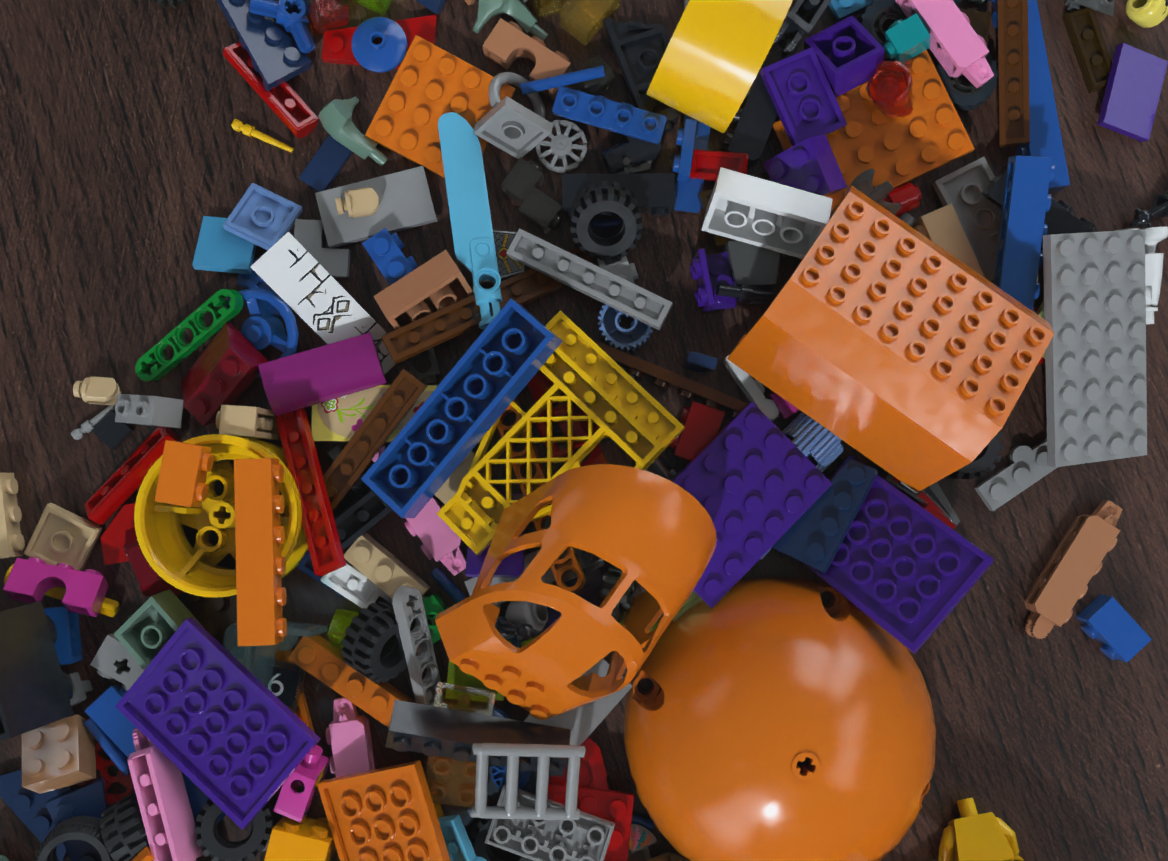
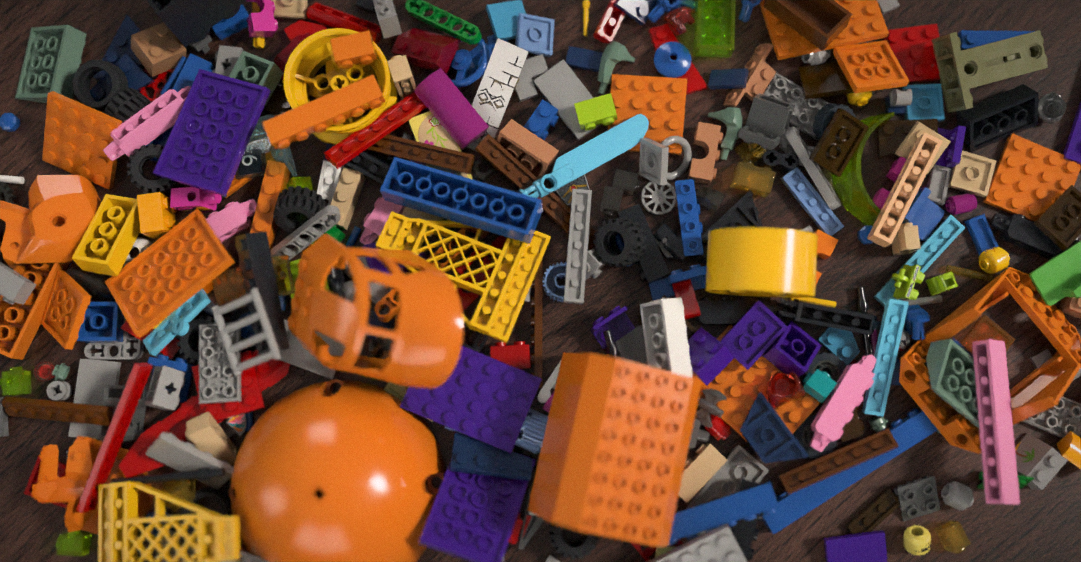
camera: 70 degrees right, 5 degrees down
tan arm [335,187,379,218] -> none
blue bar [520,65,605,95] -> none
dark blue tile [682,351,718,375] -> none
none -> lime brick [574,93,618,131]
none -> dark blue wing [739,393,809,464]

